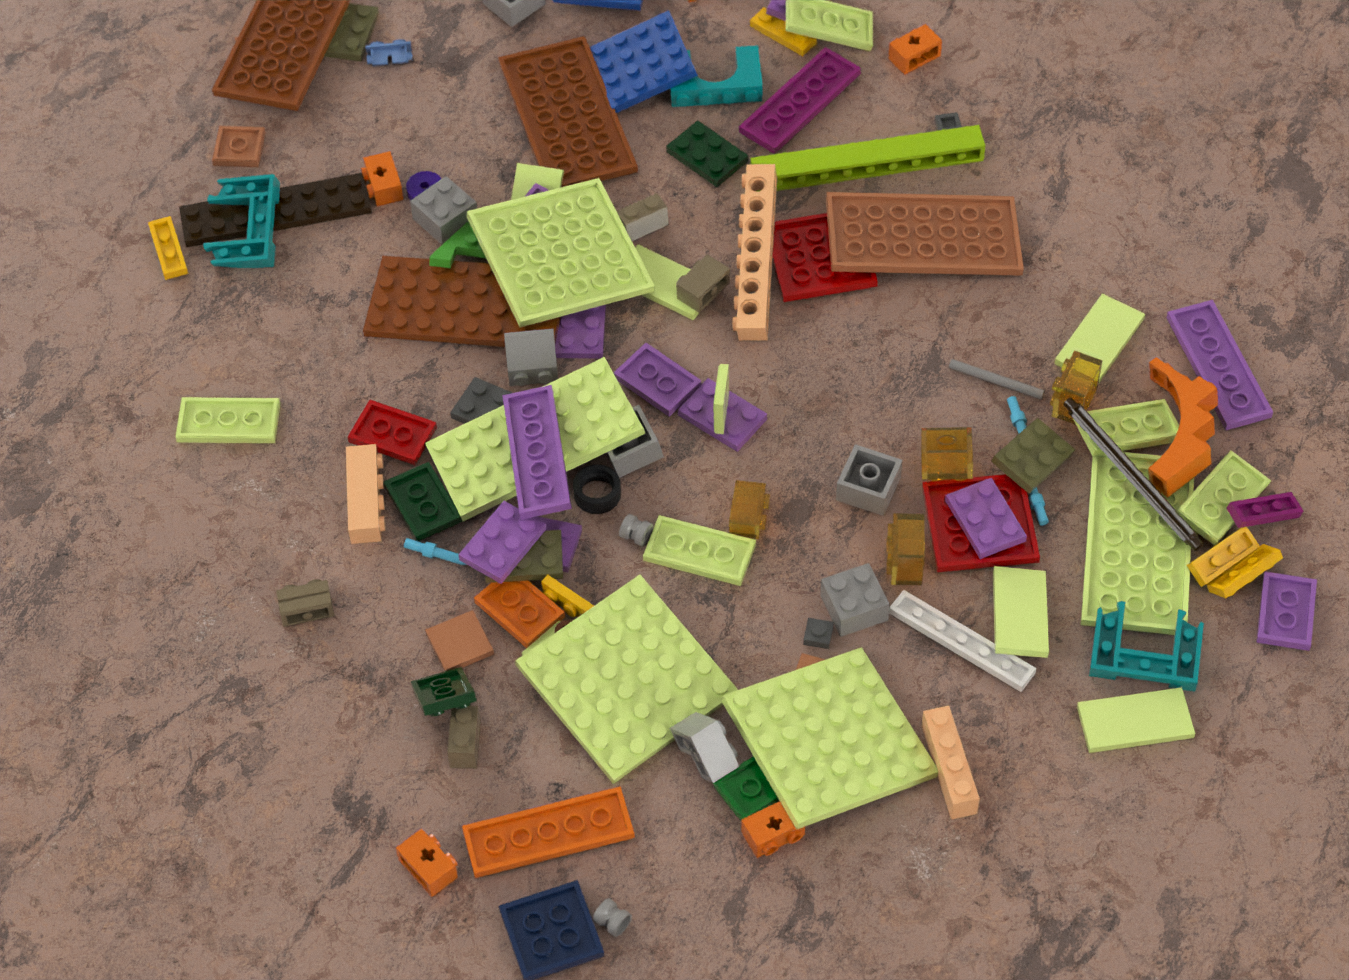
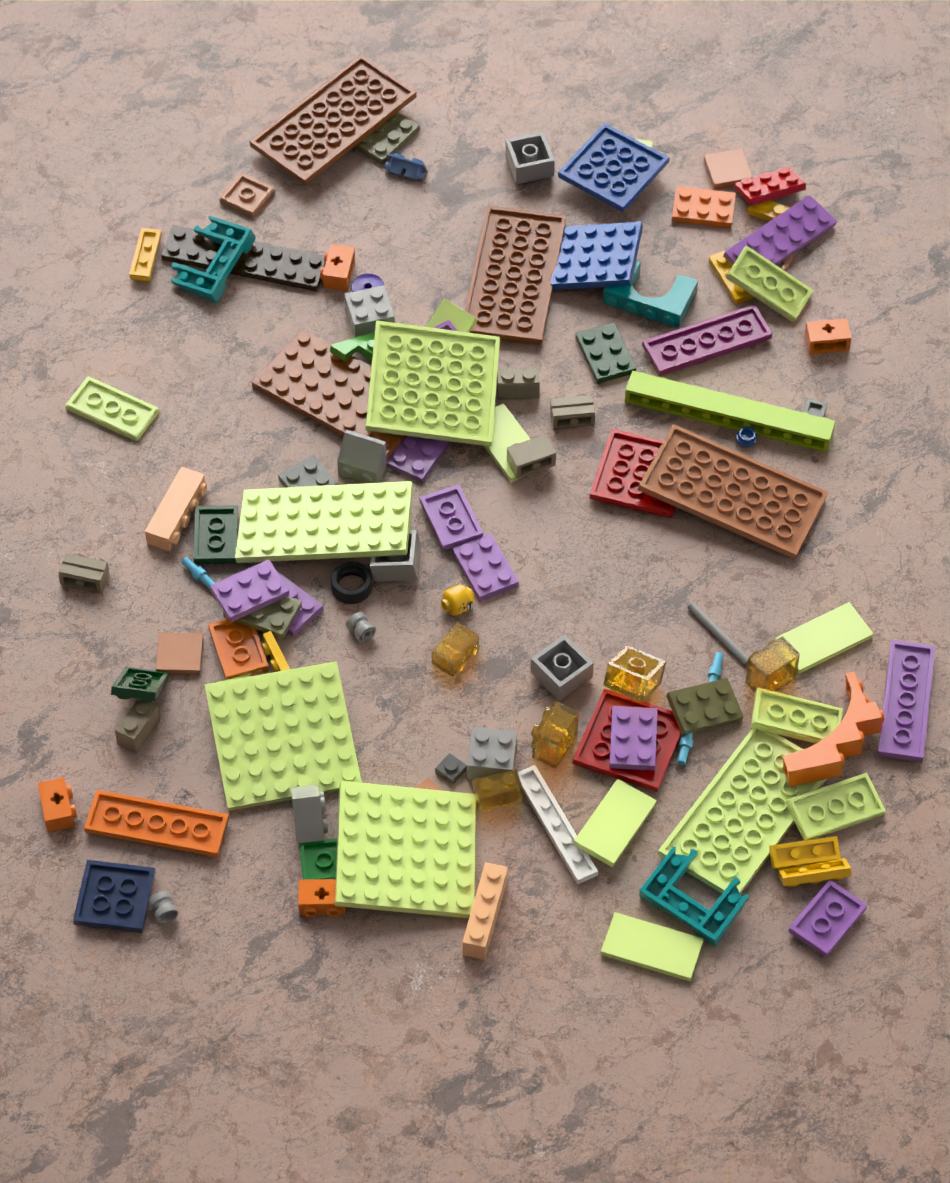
camera: 25 degrees right, 0 degrees up
red plate [347,399,437,465] -> none
medium lavender plate [502,385,572,520] -> none
yellowish green tile [643,515,756,586] -> none
yellowish green tile [713,364,729,434] -> none
light nougat brick [732,164,777,341] -> none
piece [1063,397,1203,551] -> none
magenta plate [1226,492,1304,528] -> none
none -> yellow head [441,584,475,616]
none -> clear yellow brick [473,769,523,812]
none -> dark tan brick [550,394,595,429]
none -> blue plate [736,427,757,447]

